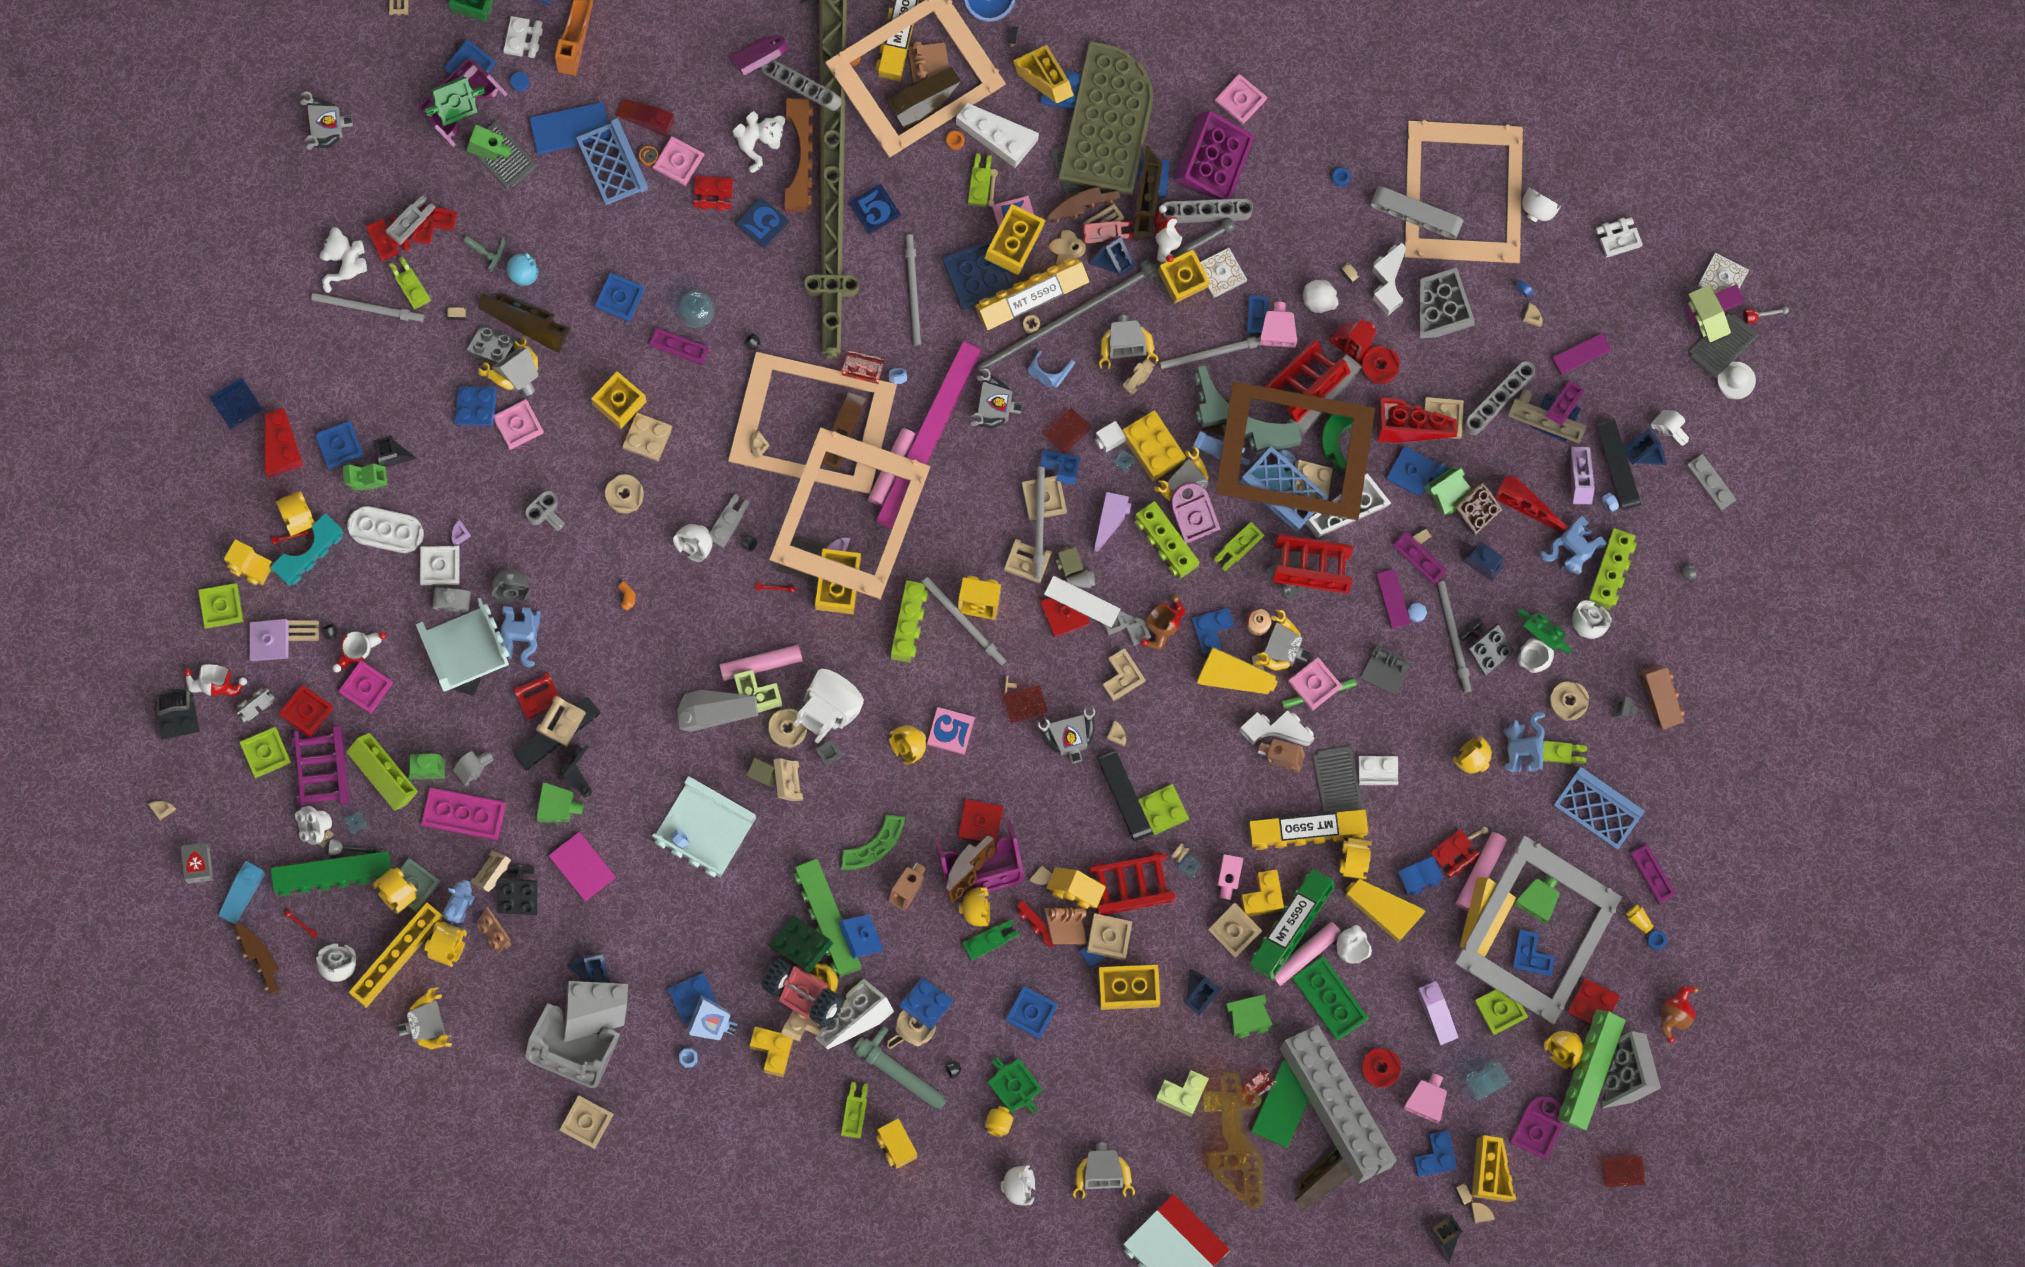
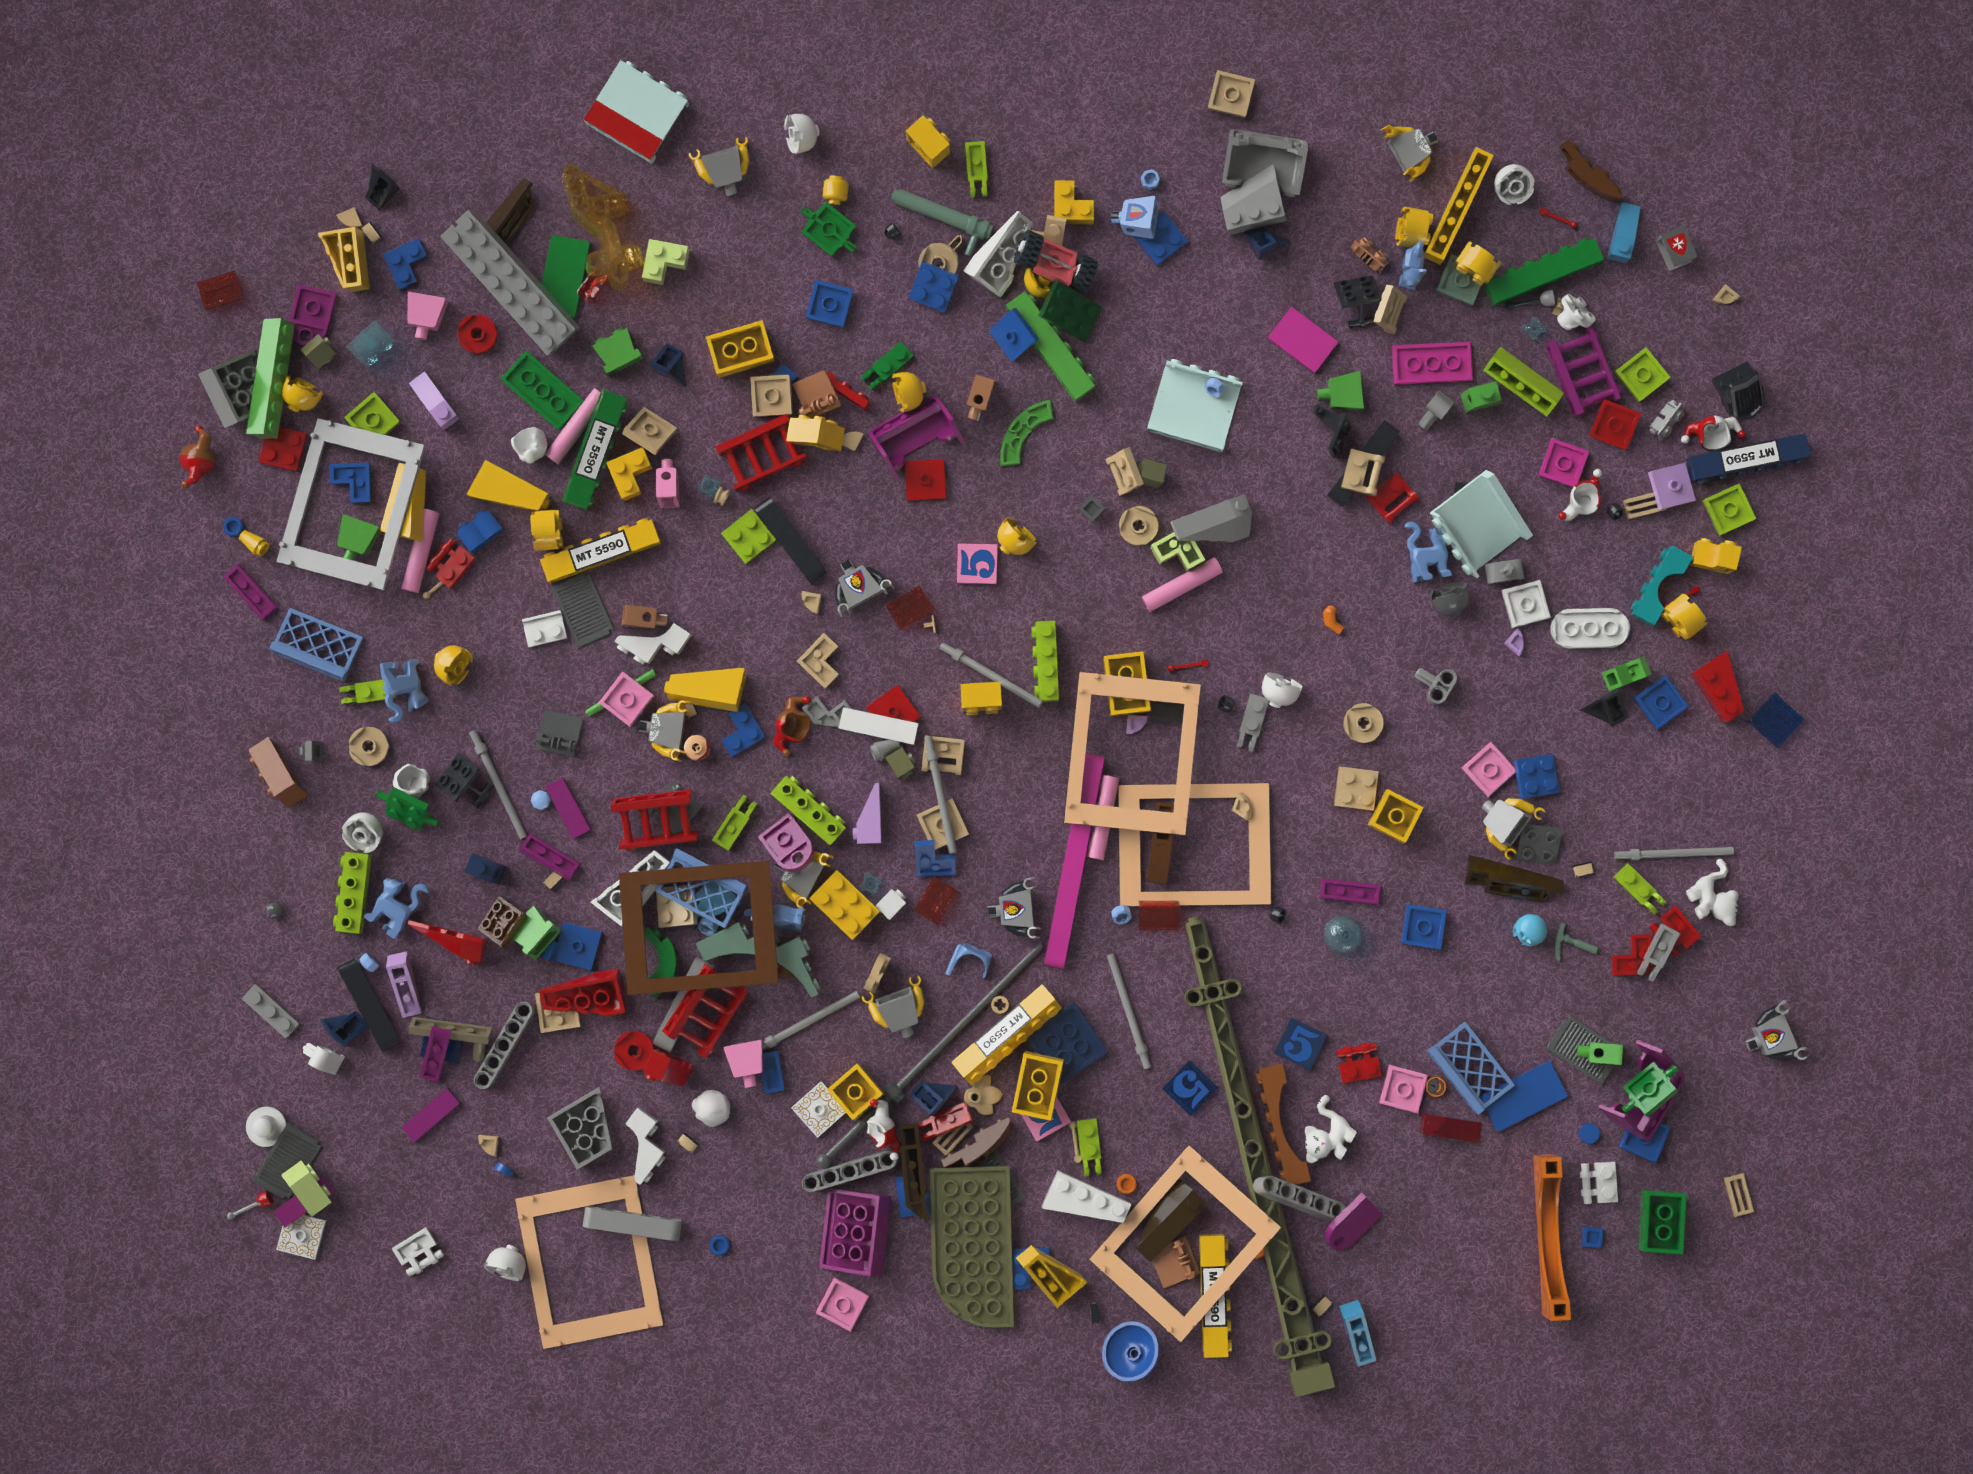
camera: 170 degrees right, 10 degrees up
white piece [793,669,864,743] -> none
reddish brown slope [946,836,996,904] -> none
none -> olive brick [301,334,336,369]
none -> brick [1686,433,1811,484]

